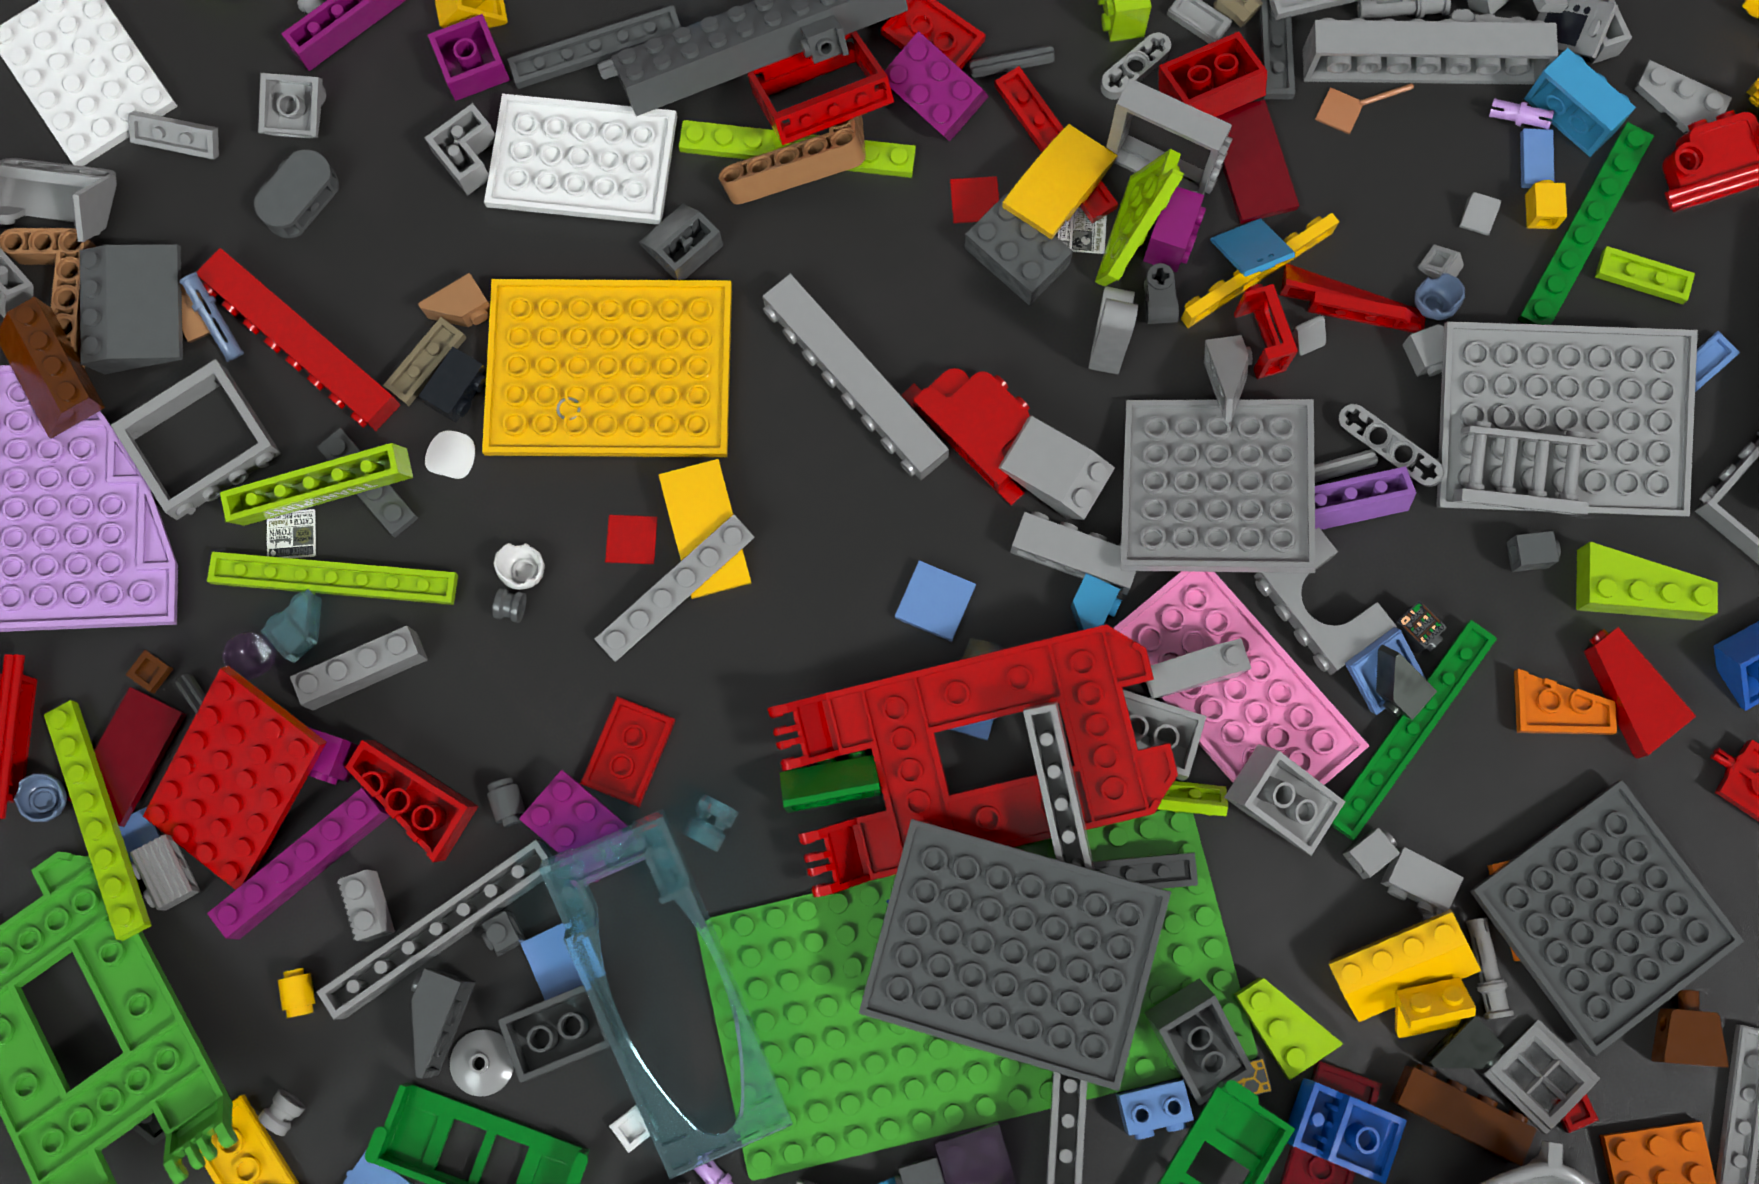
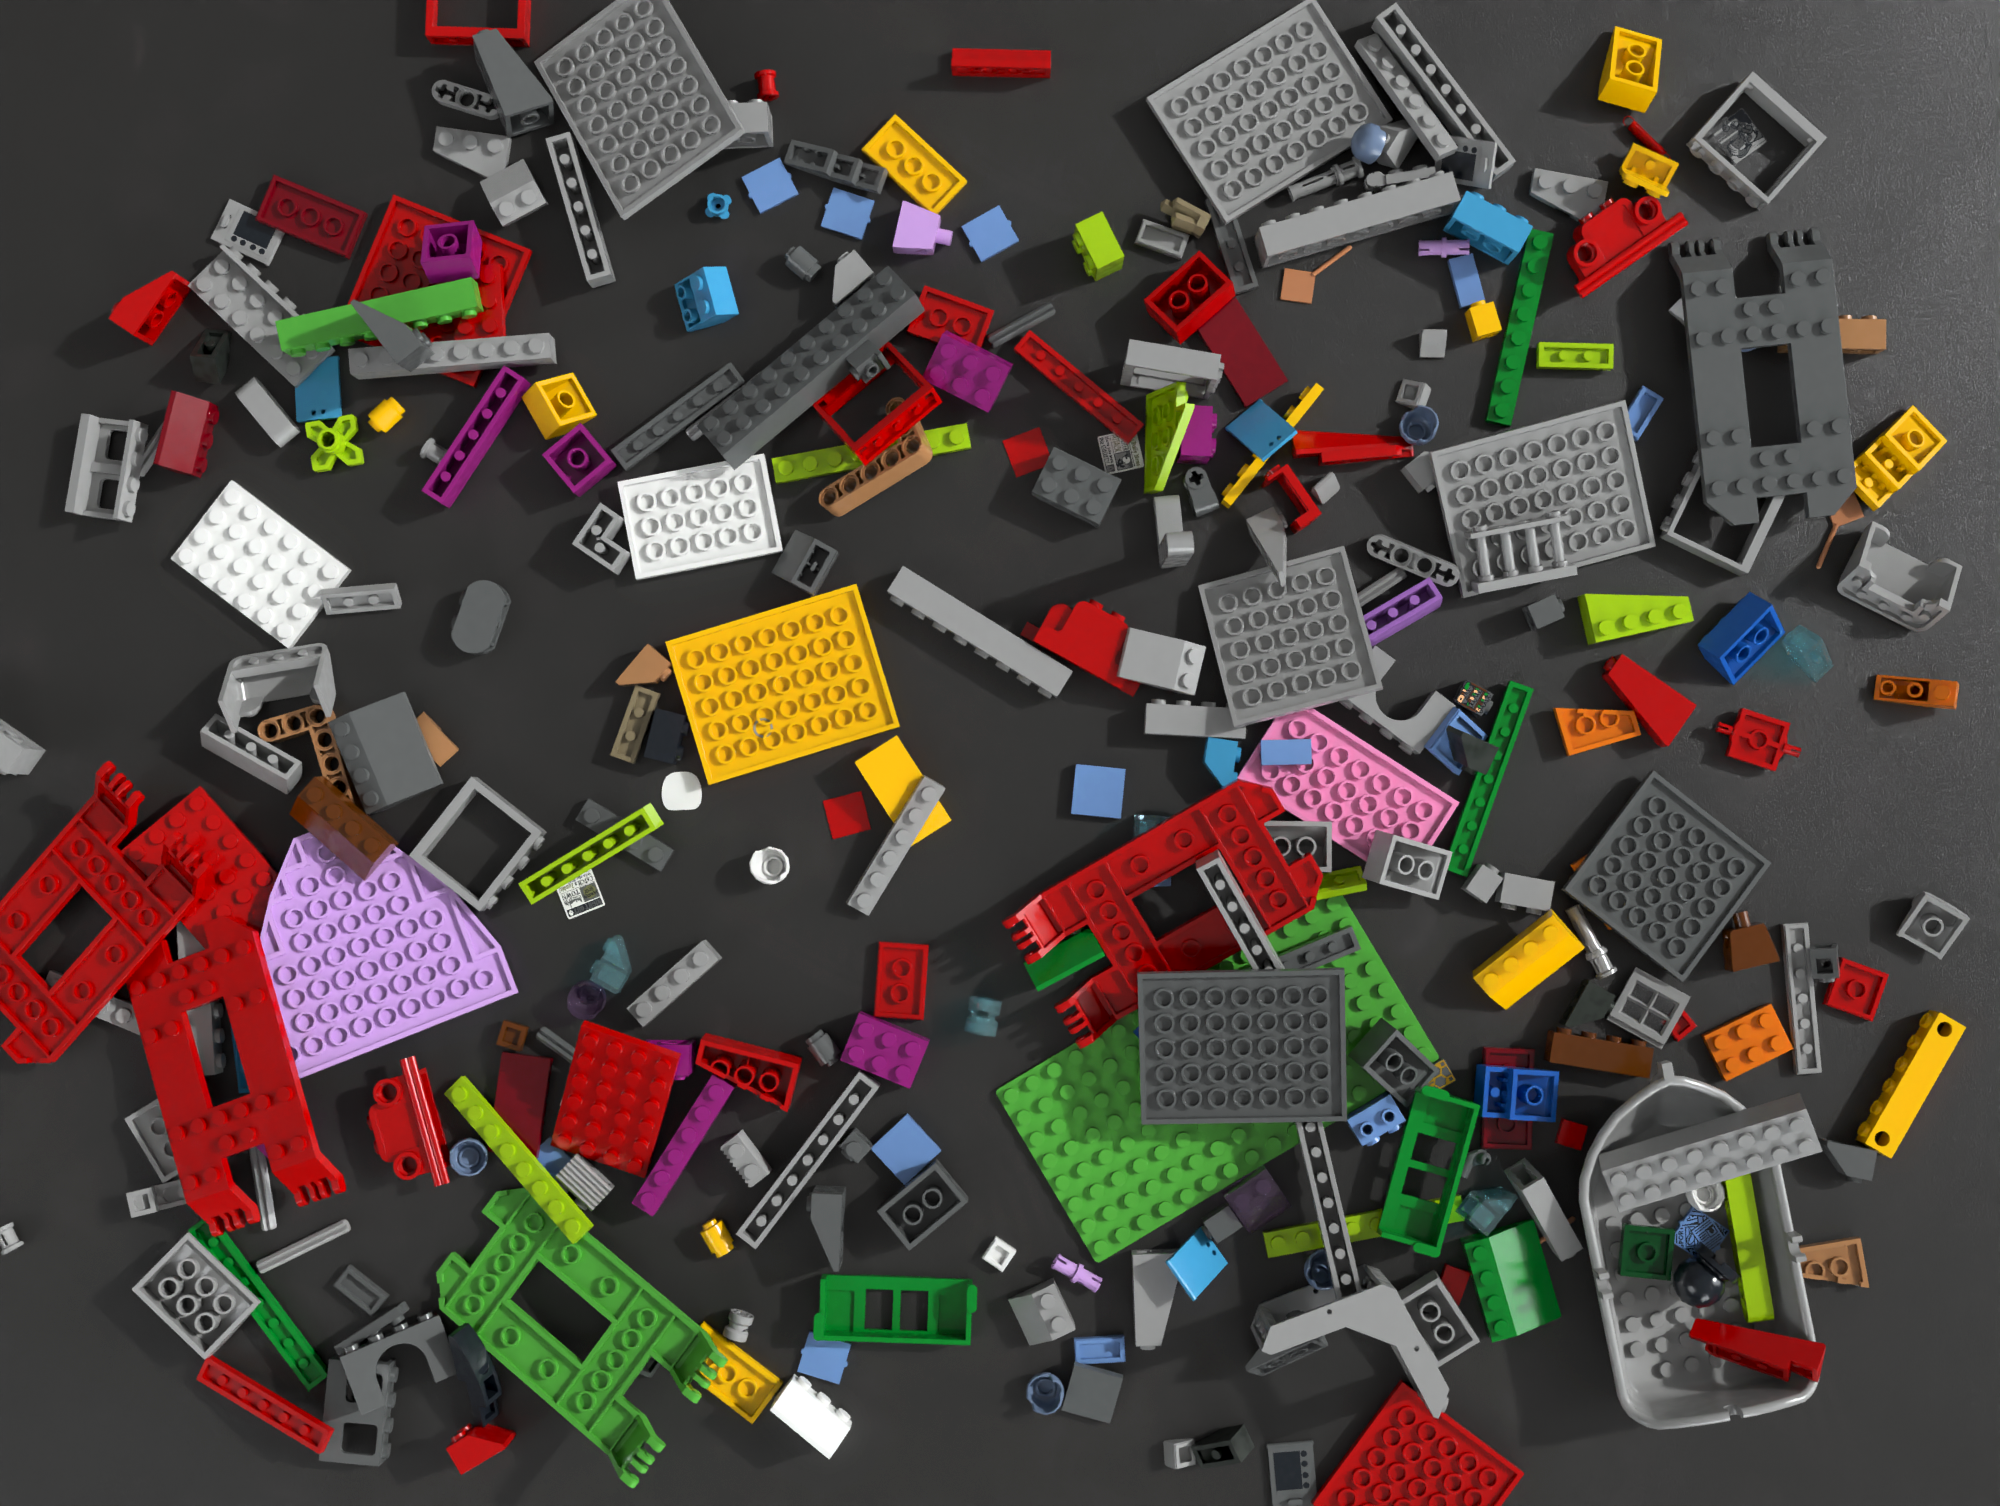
camera: 15 degrees left, 10 degrees up
sand blue pin [179,272,244,362] -> none
red brick [197,248,401,431] -> none
lime plate [207,552,458,605] -> none
light grey slope [258,73,326,138] -> none
light grey dish [450,1029,514,1096] -> none
dark grey wheel [493,588,526,623] -> none
clear light blue windscreen [539,809,793,1179] -> none
yellow slope [1002,124,1118,240] -> none
light grey beam [1101,32,1171,100] -> none
light grey slope [1146,638,1252,699] -> none
lime wing [1234,976,1343,1080] -> none
yellow bracket [1395,977,1476,1038] -> none
none -> medium blue tile [1260,739,1312,765]

